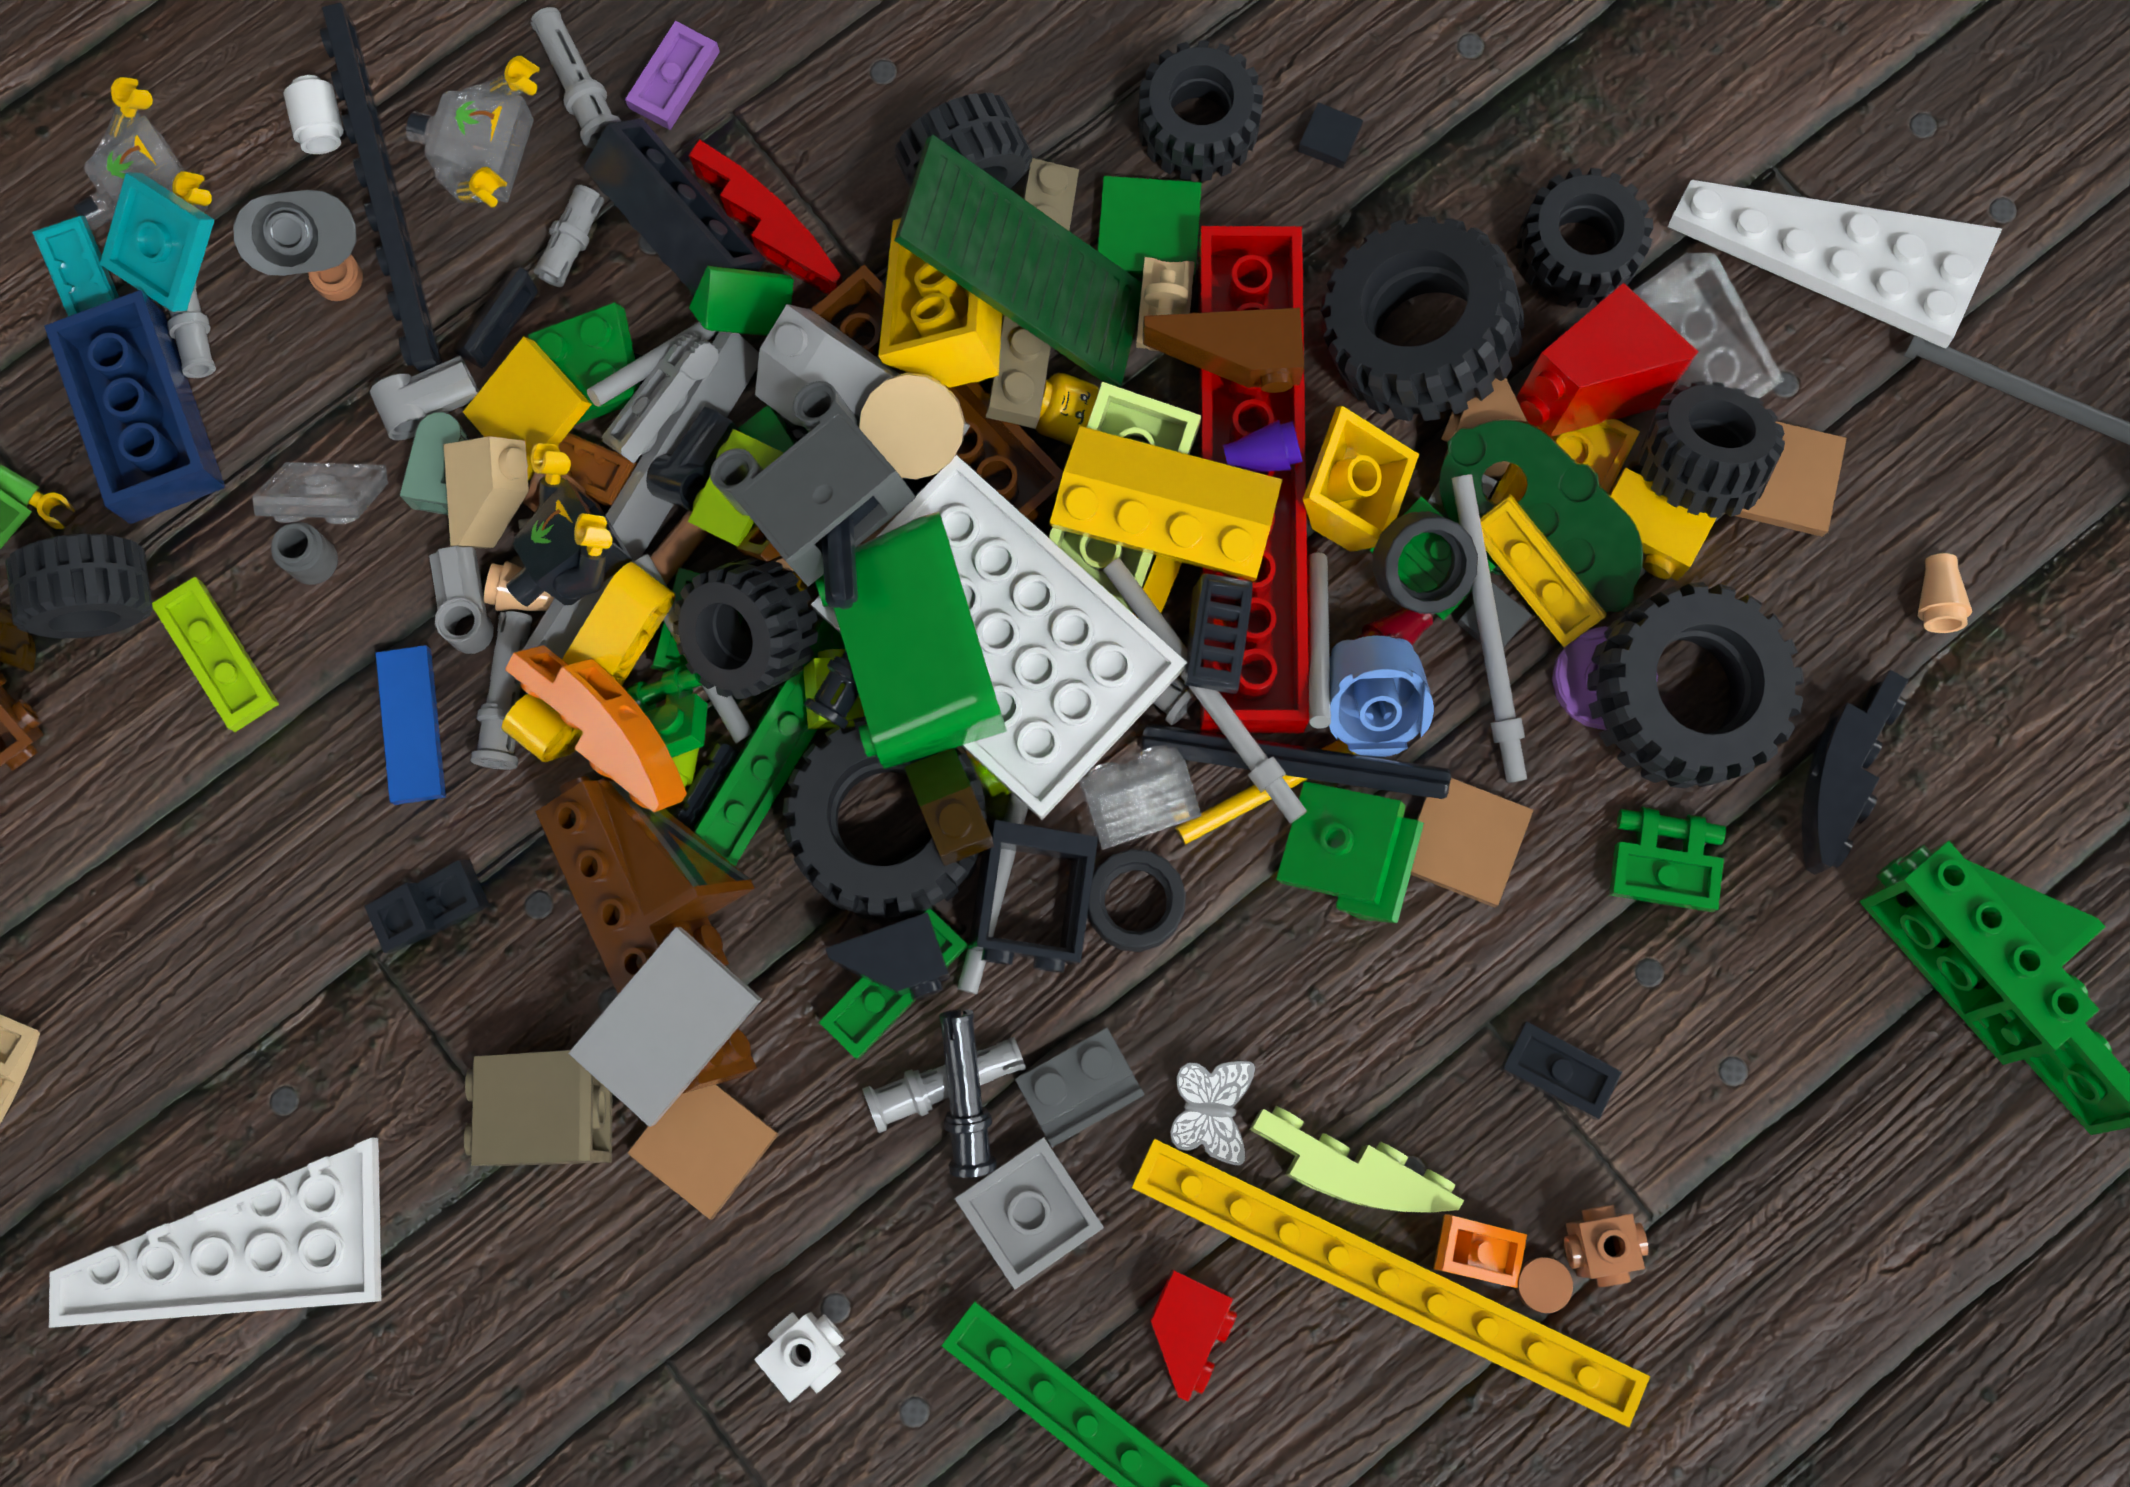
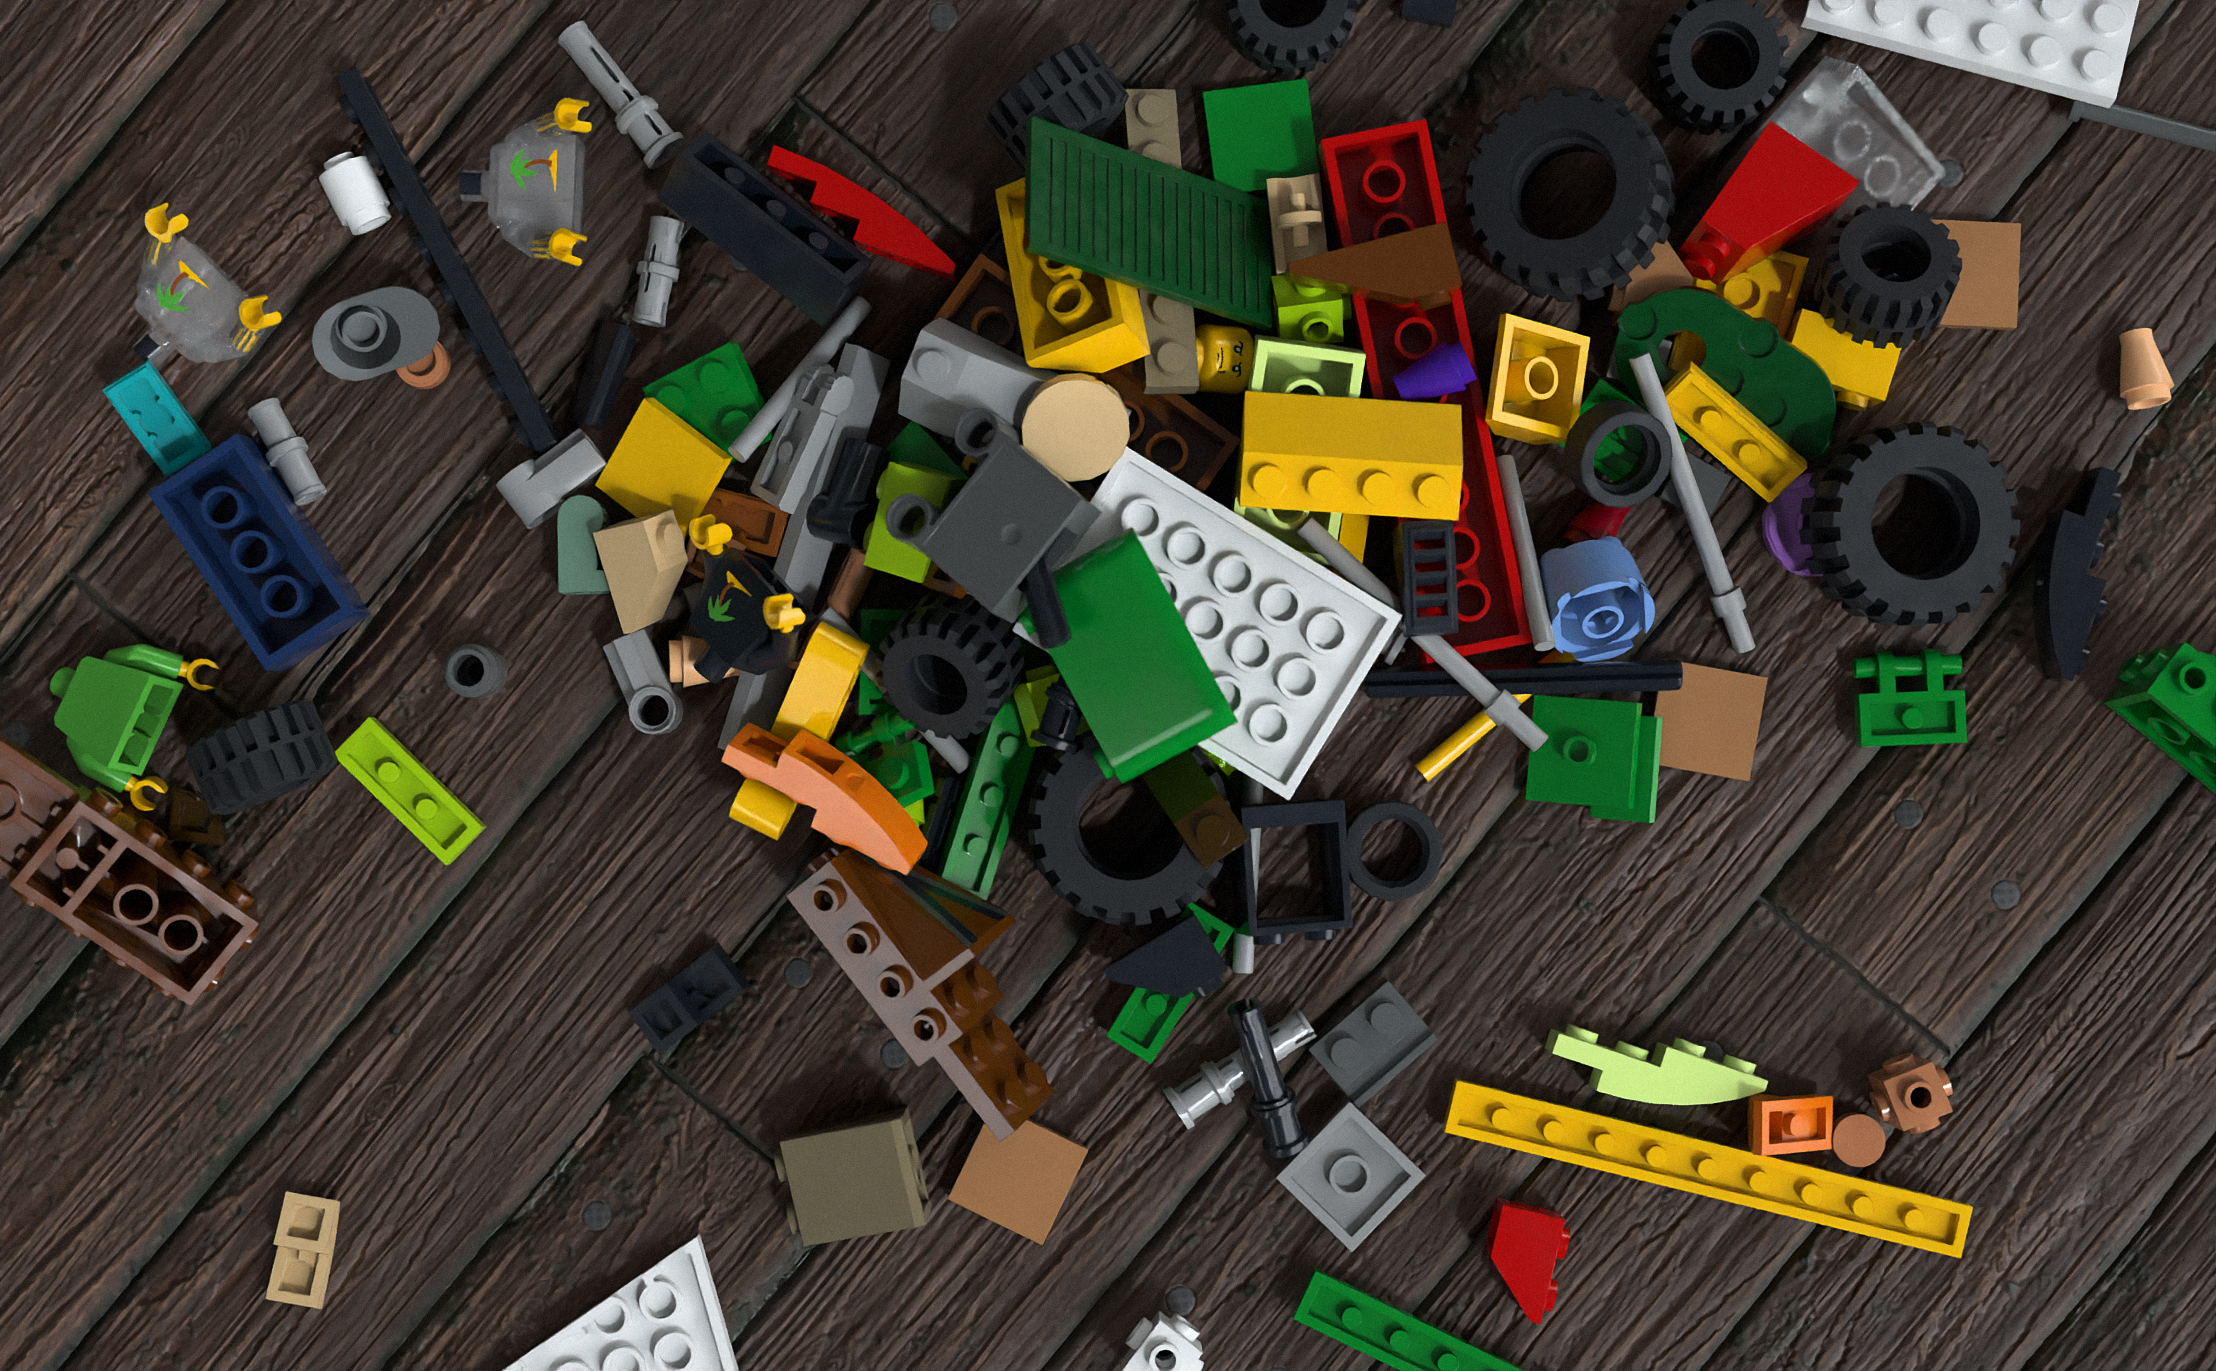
camera: 15 degrees left, 10 degrees up
teal plate [100,172,215,312] -> none
clear plate [252,462,388,524] -> none
blue tile [376,645,446,805] -> none
light grey pin [470,611,533,770] -> none
light grey tile [568,927,762,1127] -> none
medium lavender plate [625,21,720,130] -> none
green slope [689,266,794,336] -> none
clear brick [1078,746,1201,850] -> none
animal [1170,1061,1255,1165] -> none
black plate [1500,1021,1622,1120] -> none
none -> lime brick [1271,275,1352,344]

